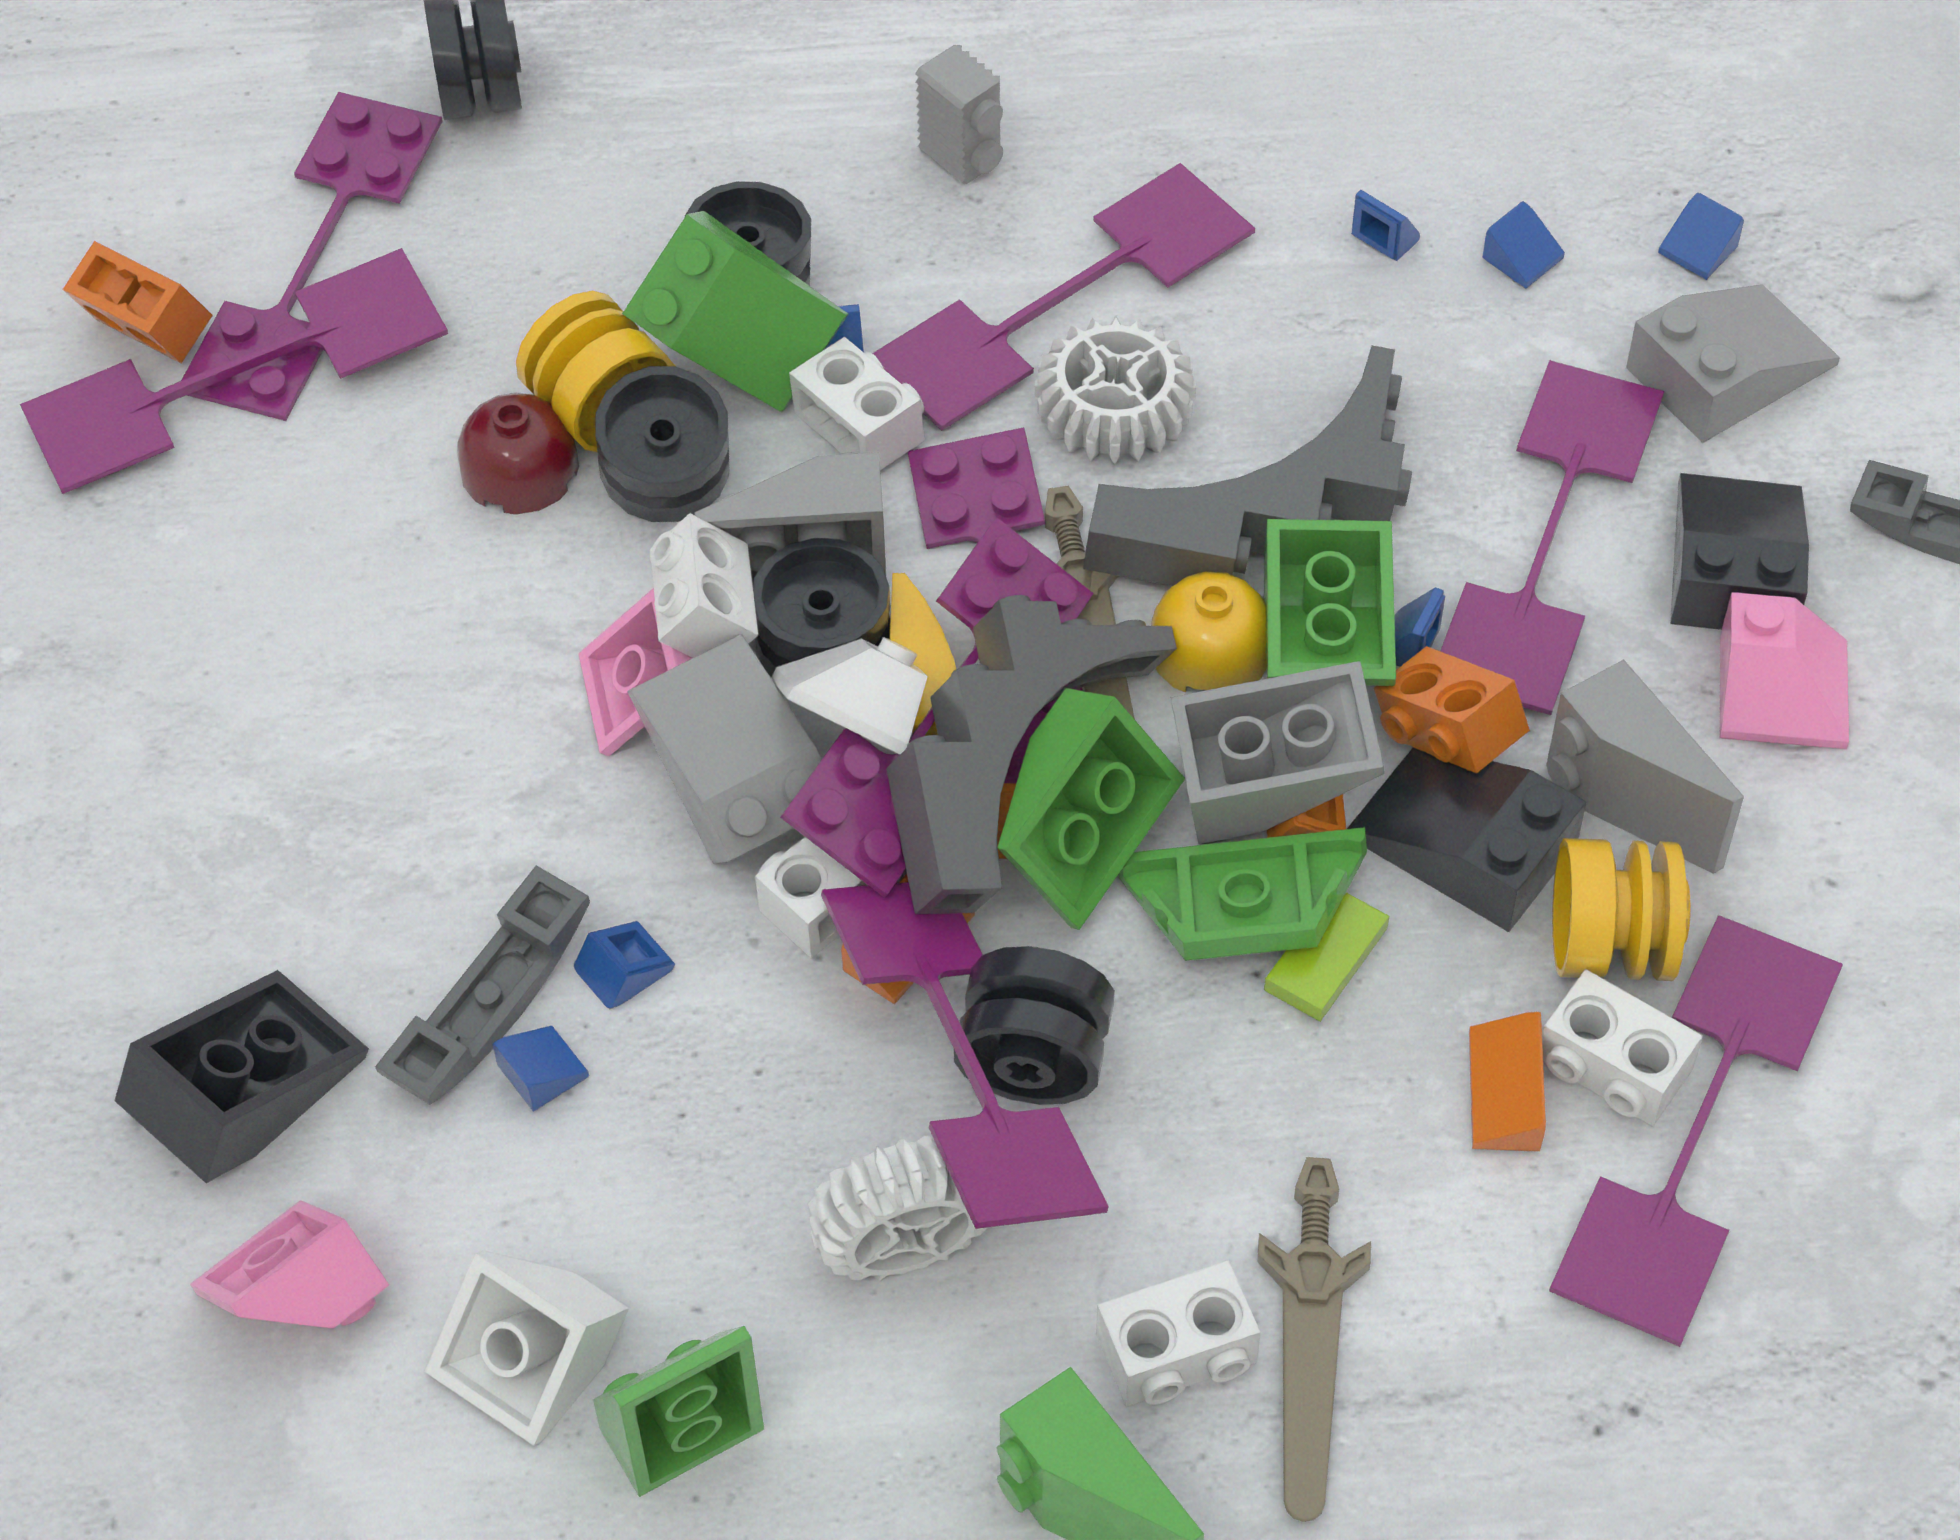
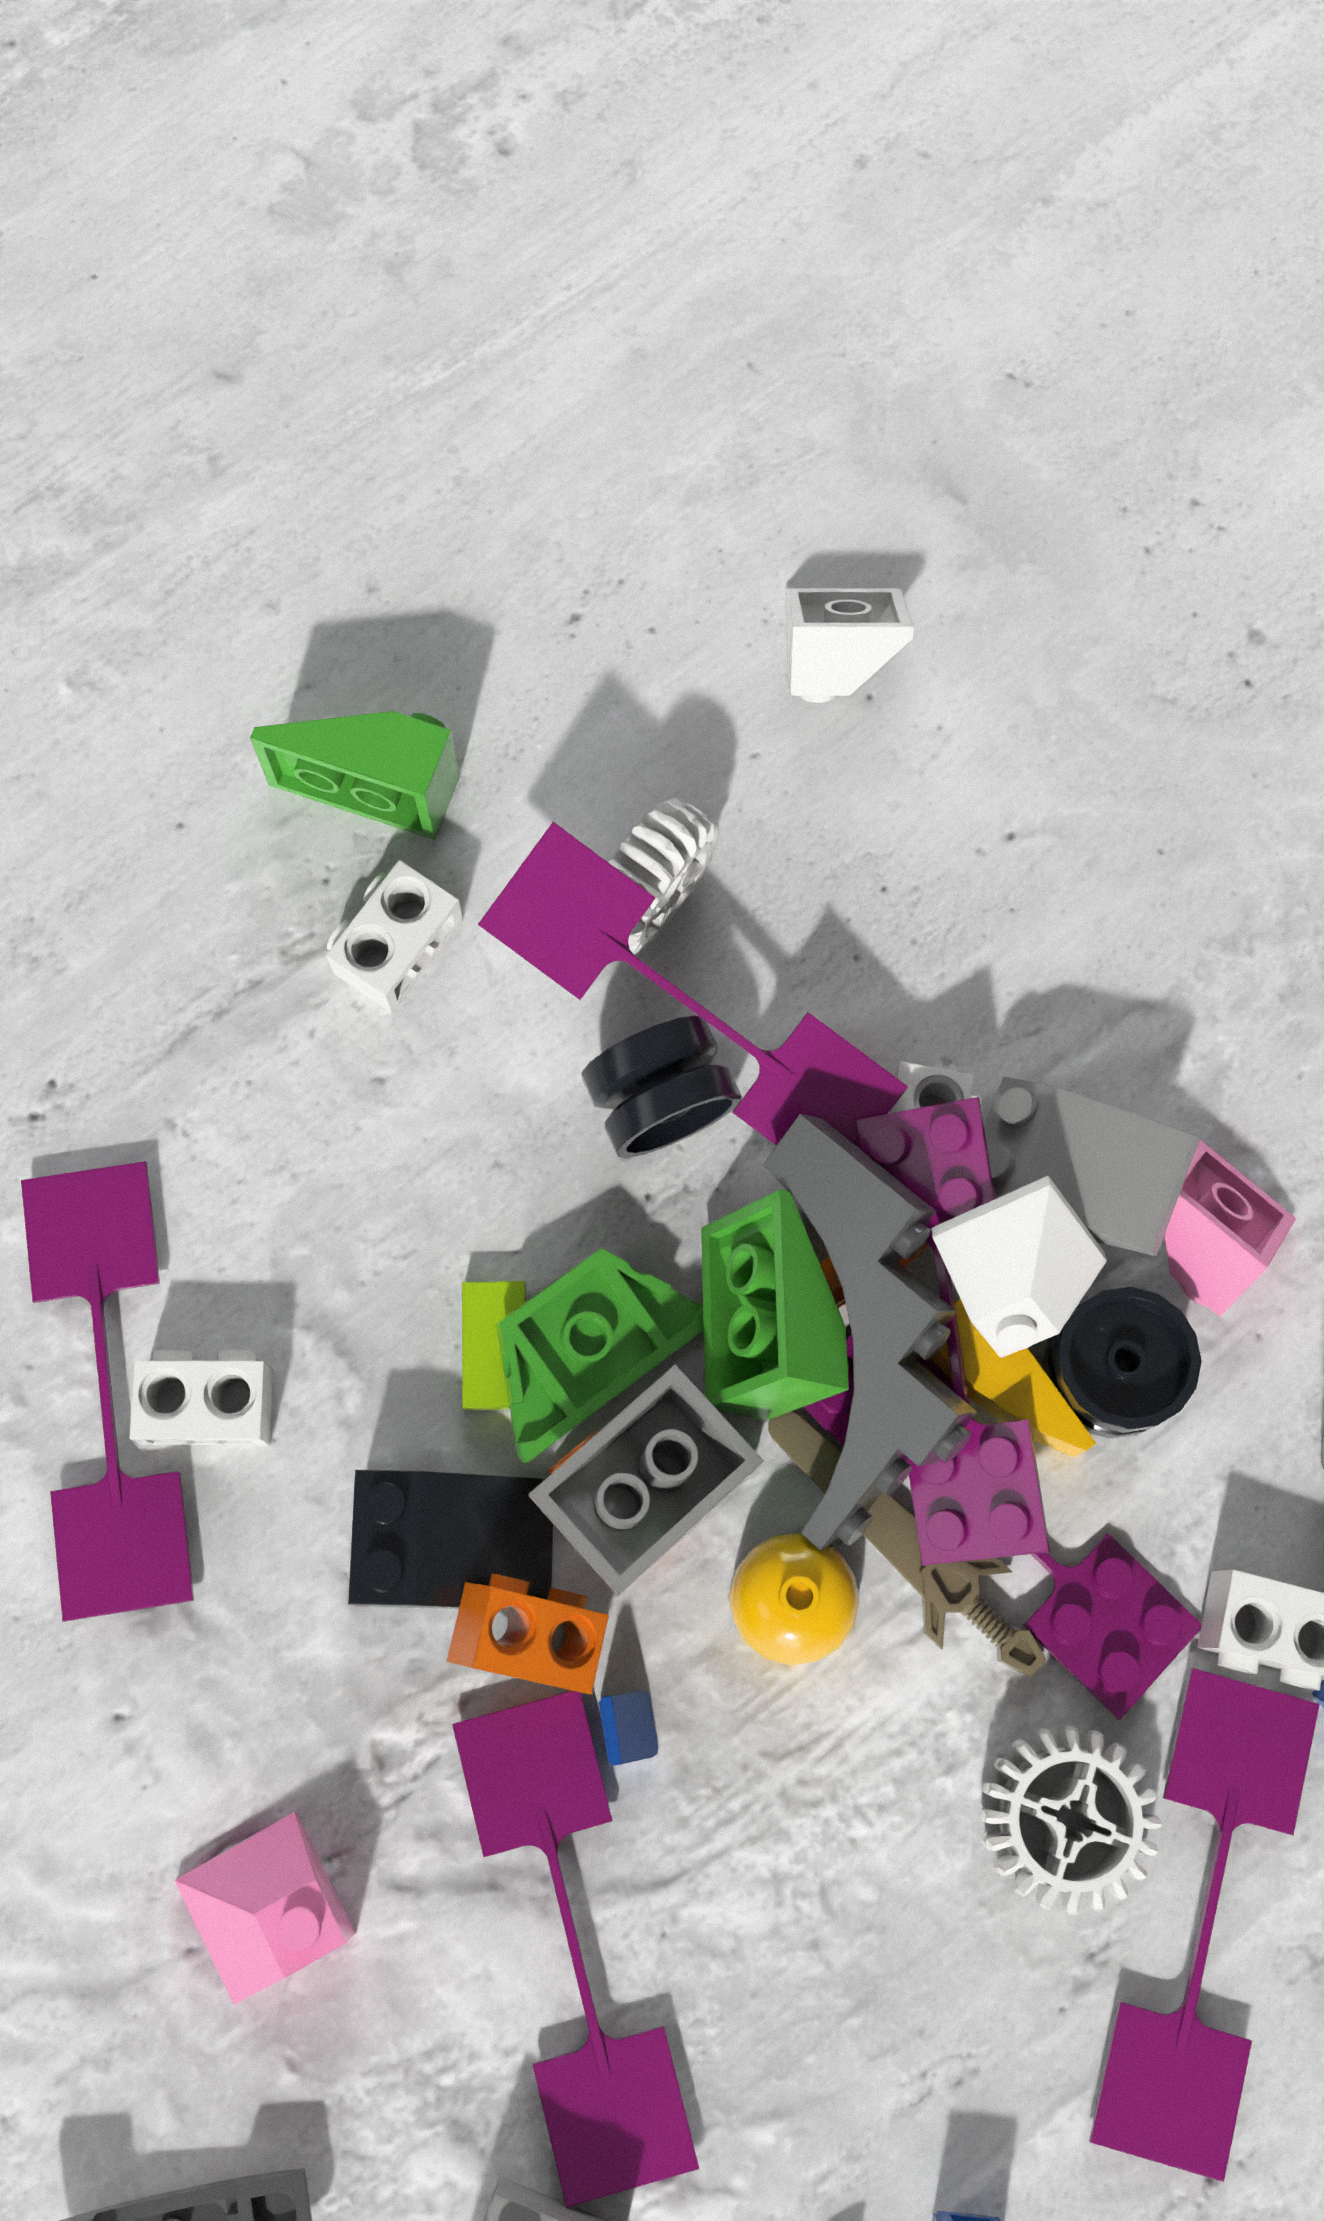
camera: 140 degrees right, 20 degrees up
black slope [114,970,369,1183] -> none
bright pink slope [190,1200,389,1329] -> none
dark grey slope [375,865,590,1105] -> none
blue slope [492,1025,589,1112] -> none
blue slope [574,921,675,1009] -> none
bright green slope [593,1326,764,1497] -> none
white brick [650,513,758,658] -> none
light grey slope [694,452,886,586] -> none
dark grey arch [1083,345,1412,586] -> none
dark tan sword [1257,1157,1371,1522] -> none
bright green slope [1264,519,1396,686] -> none
orange slope [1469,1012,1546,1151] -> none
light grey slope [1546,659,1744,874] -> none
yellow wheel [1552,838,1691,981] -> none
black slope [1670,473,1809,630] -> none

